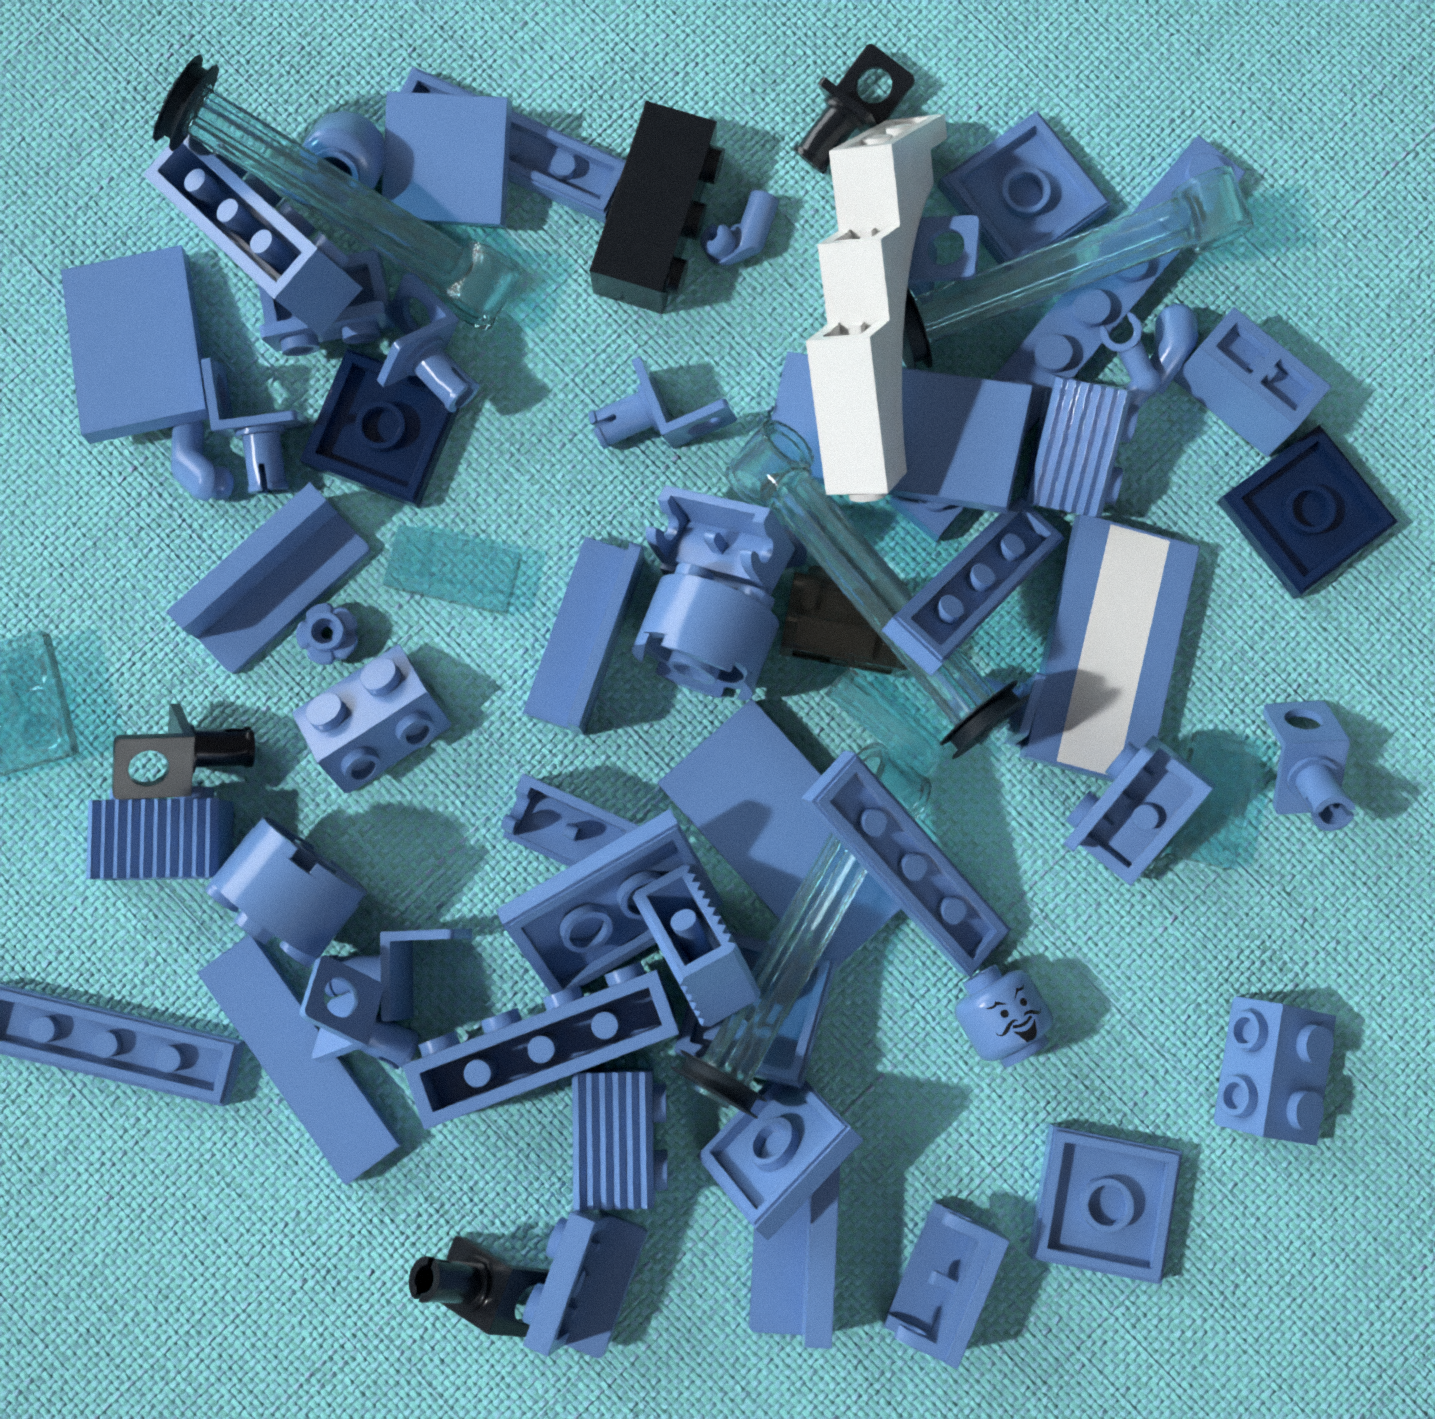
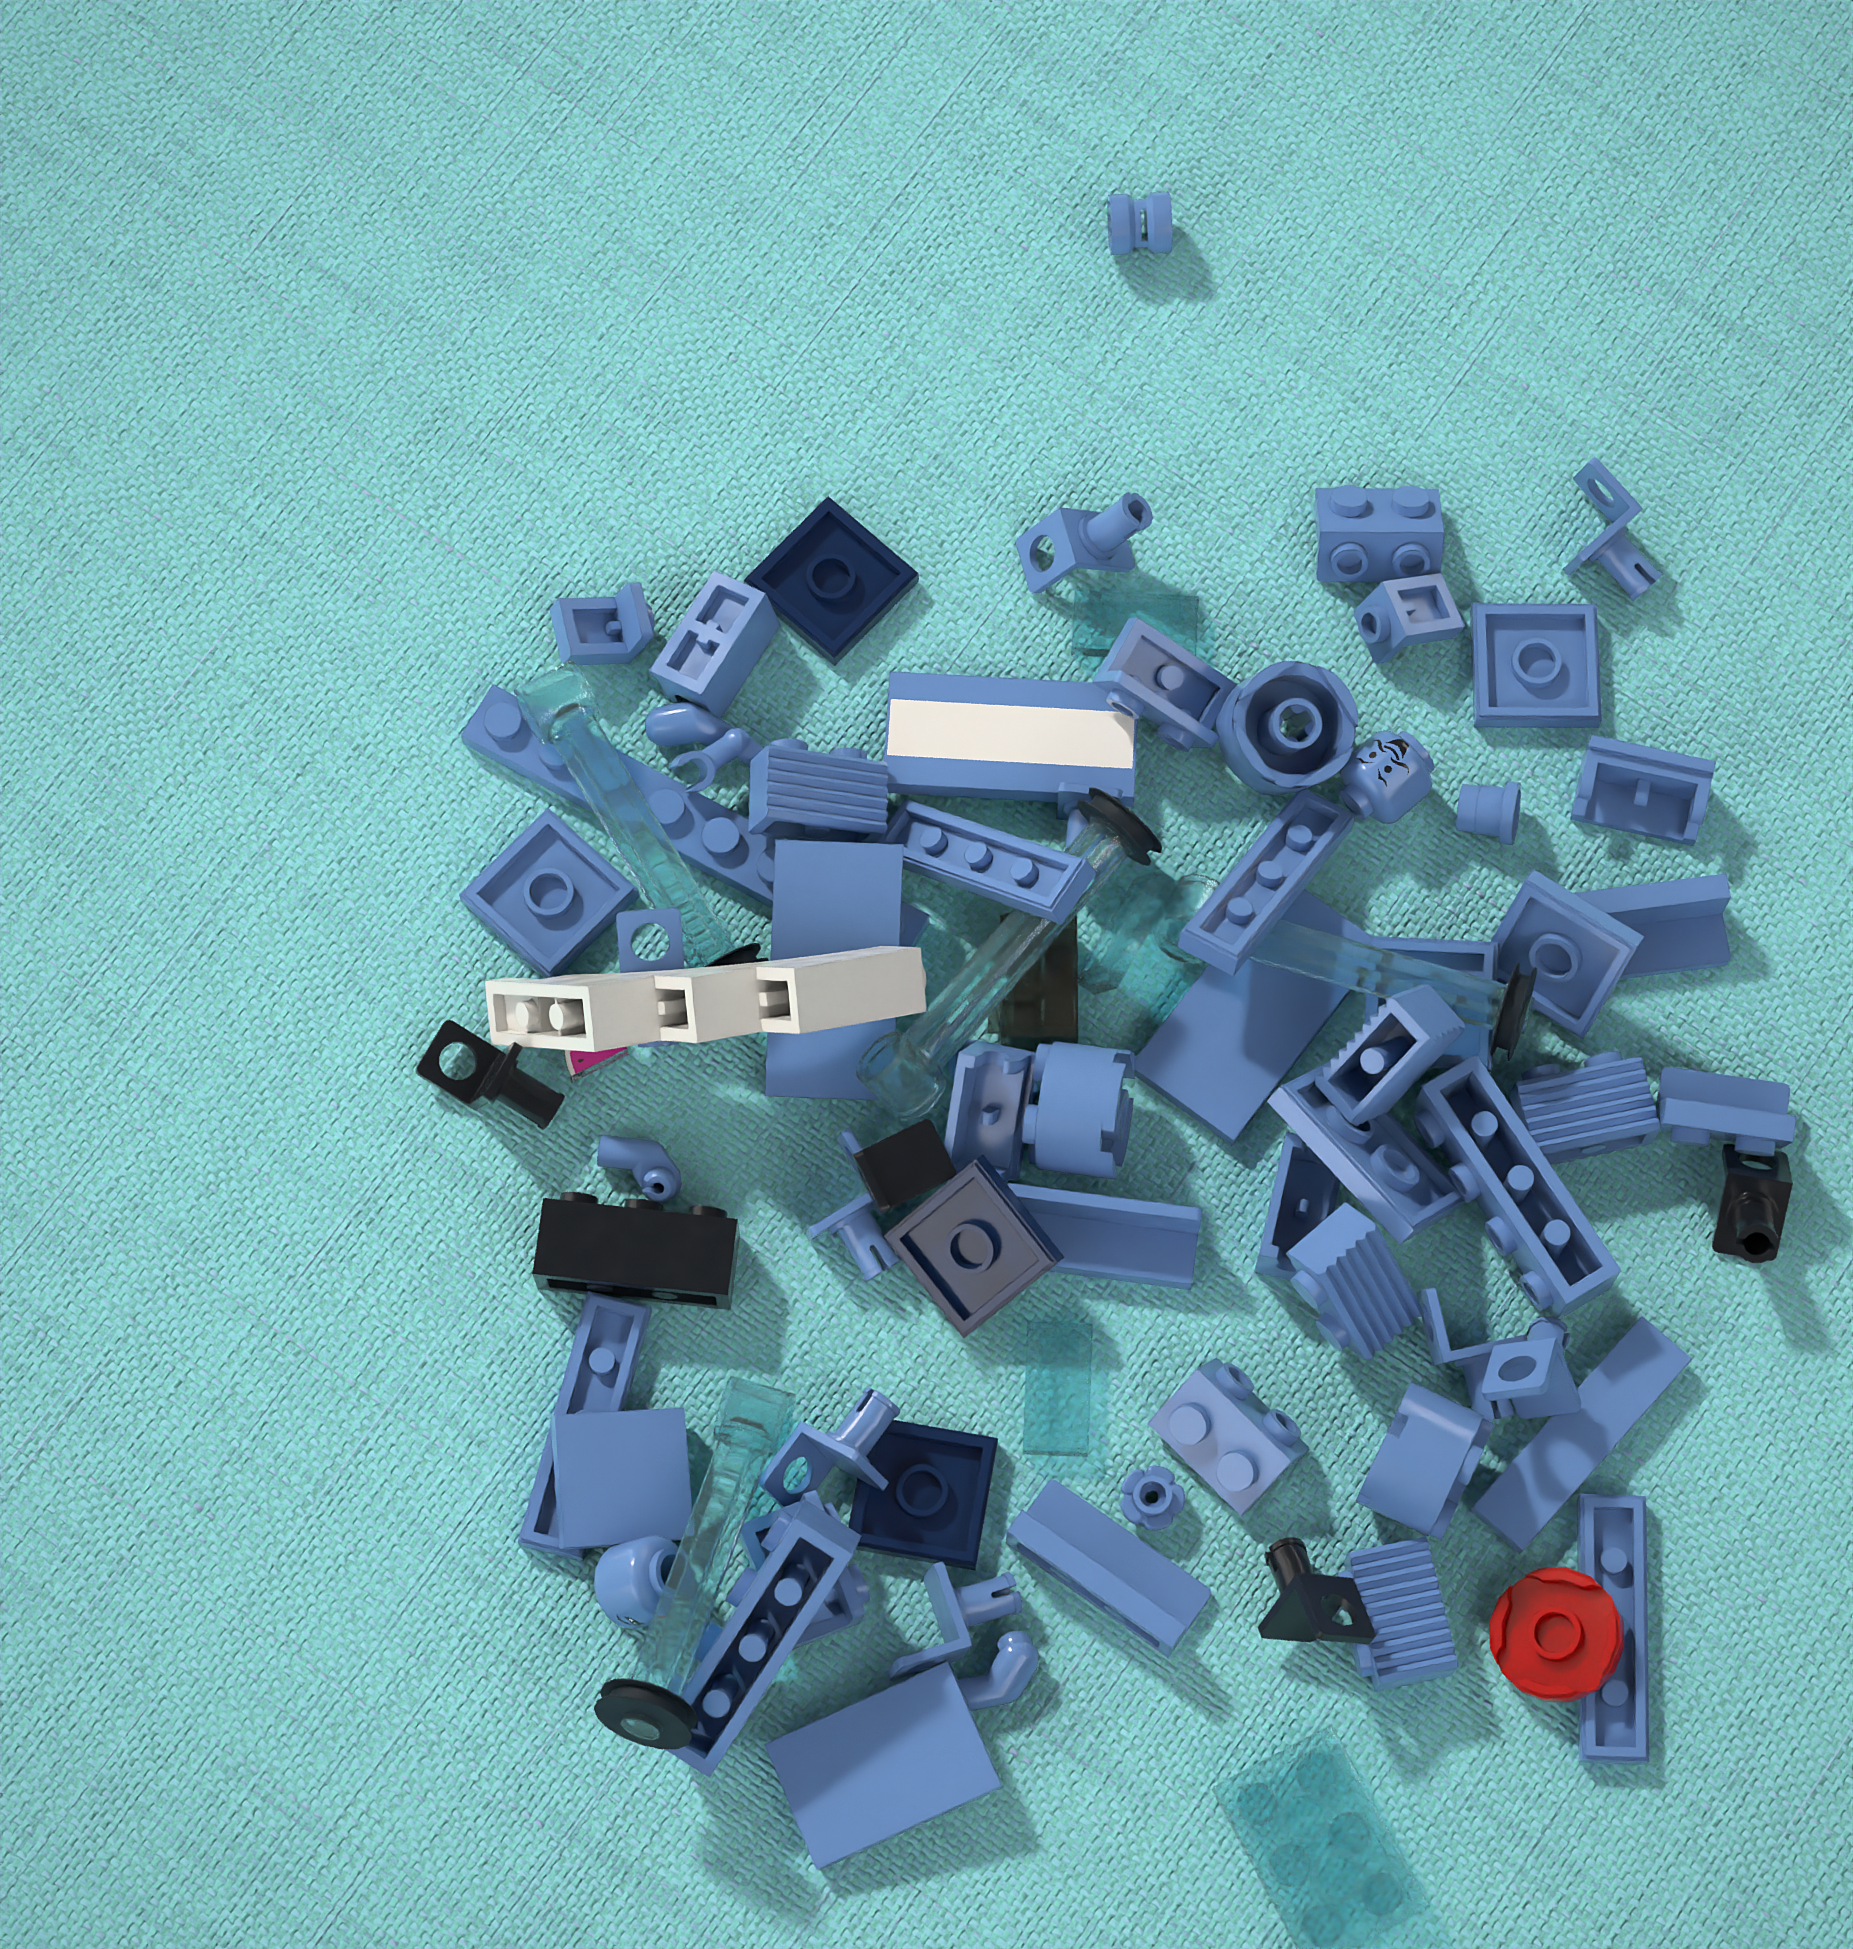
camera: 100 degrees left, 10 degrees down
none -> medium blue bracket [549,582,655,666]
none -> black bracket [850,1119,956,1215]
none -> dark blue tile [884,1154,1065,1338]
none -> medium blue brick [1216,661,1358,795]
none -> medium blue brick [1286,1202,1423,1360]
none -> medium blue bracket [1354,573,1465,664]
none -> medium blue piece [1456,781,1522,845]
none -> red tile [1489,1567,1624,1702]
none -> medium blue bracket [1563,457,1663,601]

